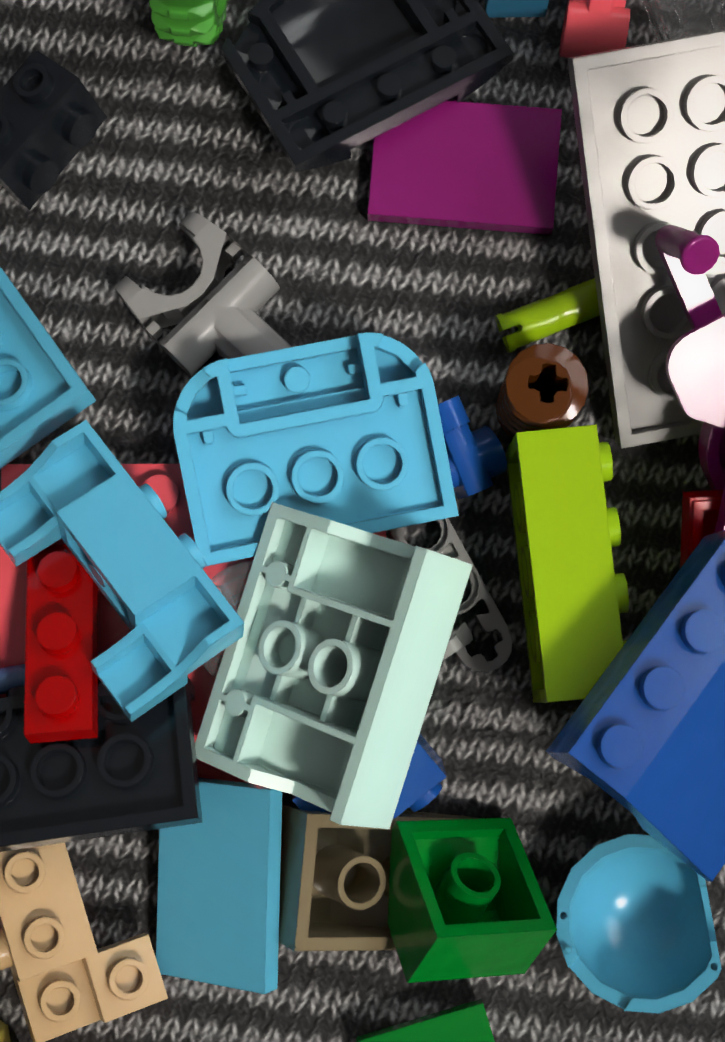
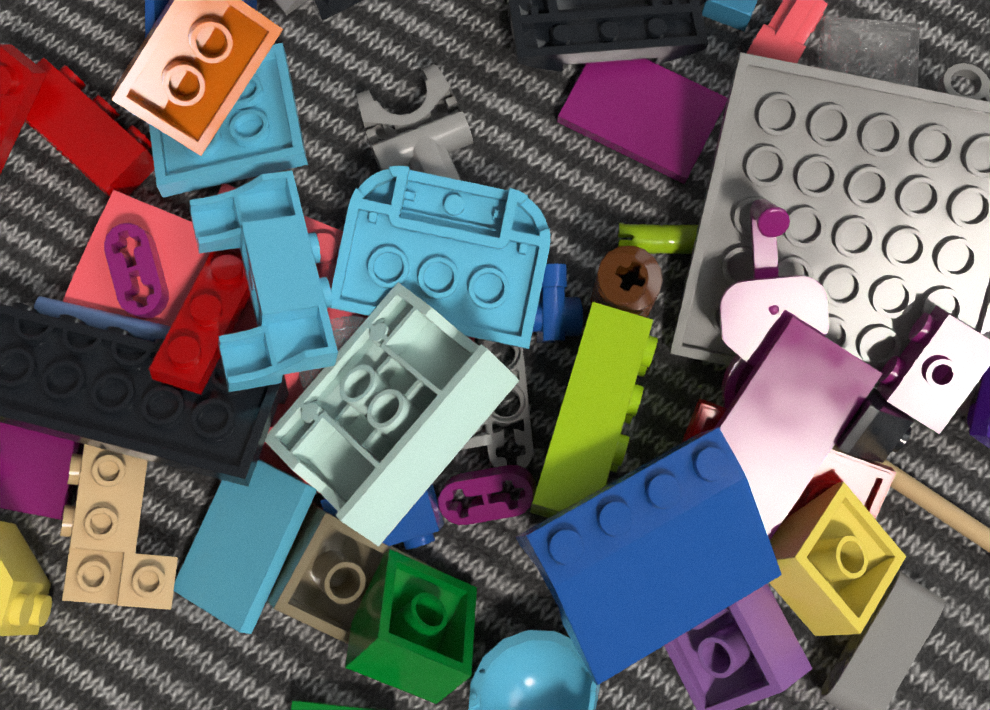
camera: 20 degrees right, 5 degrees down
none -> magenta beam [438,465,536,525]

